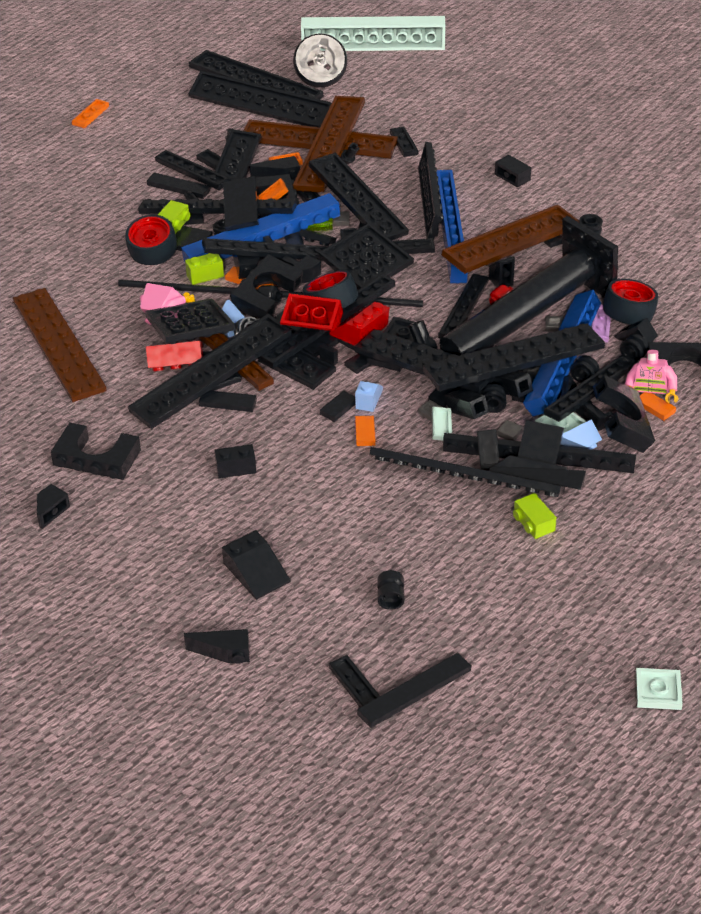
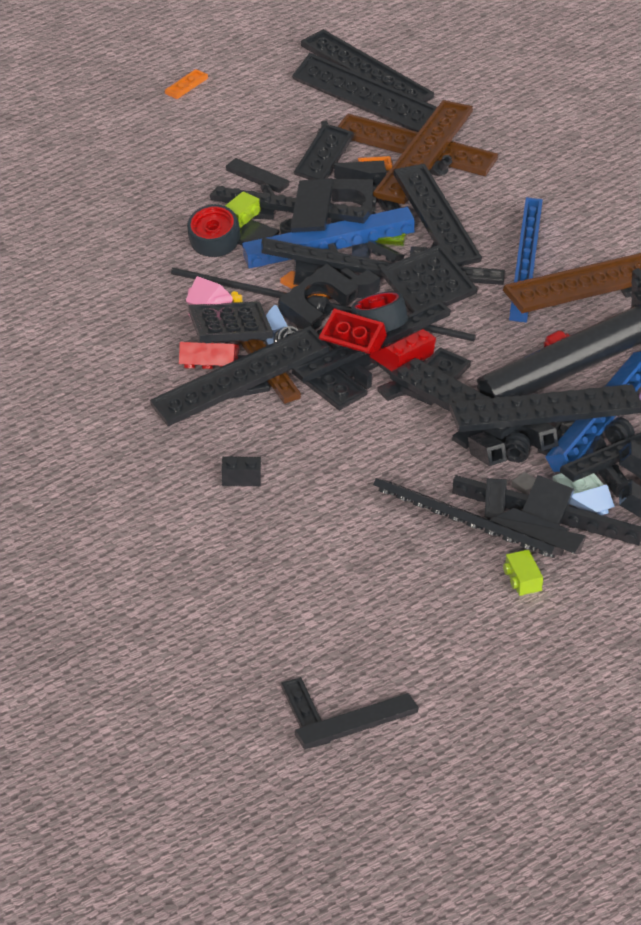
camera: 10 degrees right, 0 degrees up
reddish brown plate [13,288,107,402] -> none
black slope [37,484,70,529] -> none
black arch [51,422,141,480] -> none
black tile [155,150,230,190] -> none
black slope [184,629,250,664] -> none
lime brick [185,253,224,285] -> none
black tile [196,149,221,170] -> none
black tile [199,390,257,412] -> none
black slope [222,530,291,600] -> none
orange tile [257,178,289,200] -> none
flat silver wheel [293,33,348,88] -> none
light aqua brick [301,16,445,51] -> none
black tile [320,391,356,422] -> none
flat silver tile [333,211,349,226] -> none
light blue slope [355,381,383,412] -> none
orange tile [355,416,375,446] -> none
black wheel [377,570,405,609] -> none
black tile [390,126,419,157] -> none
black piece [408,320,438,349] -> none
black plate [418,142,443,240] -> none
flat silver tile [418,400,444,421] -> none
light aqua tile [432,407,452,441] -> none
black tile [438,274,489,339] -> none
black slope [489,256,515,288] -> none
black brick [495,155,532,188] -> none
flat silver tile [545,316,563,332] -> none
light aqua plate [636,668,683,710] -> none

